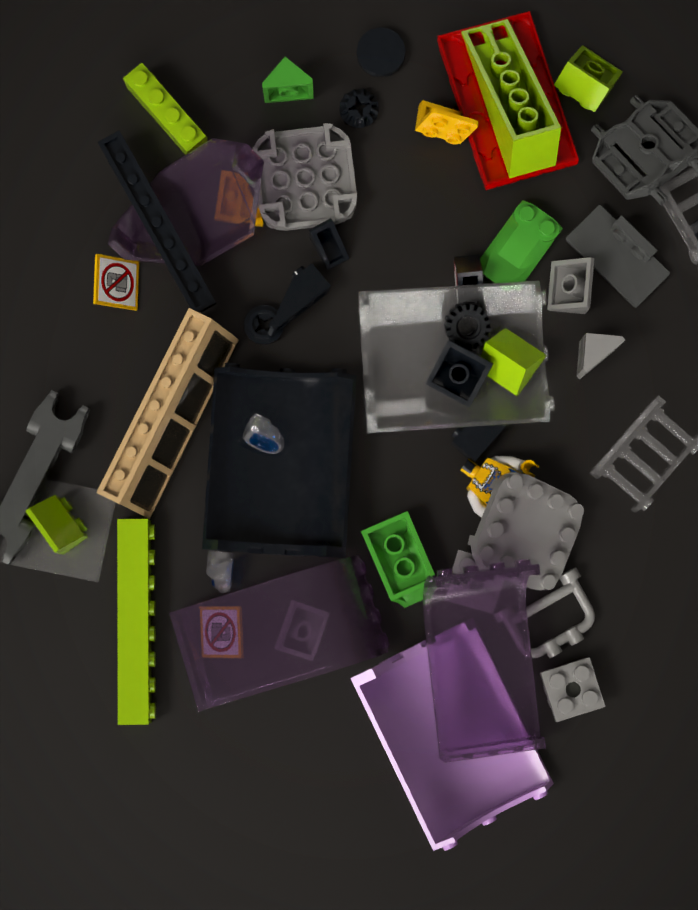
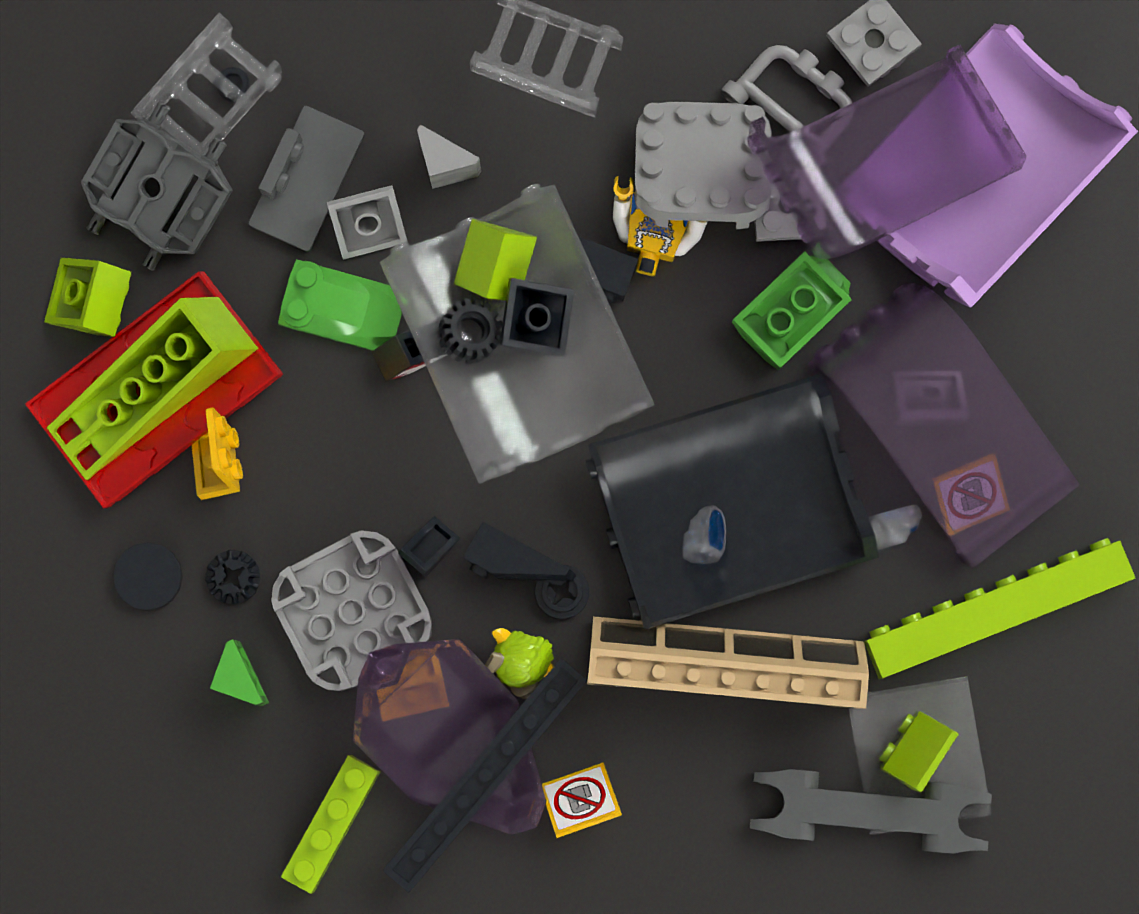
camera: 110 degrees left, 0 degrees up
none -> lime hair [483,628,554,699]

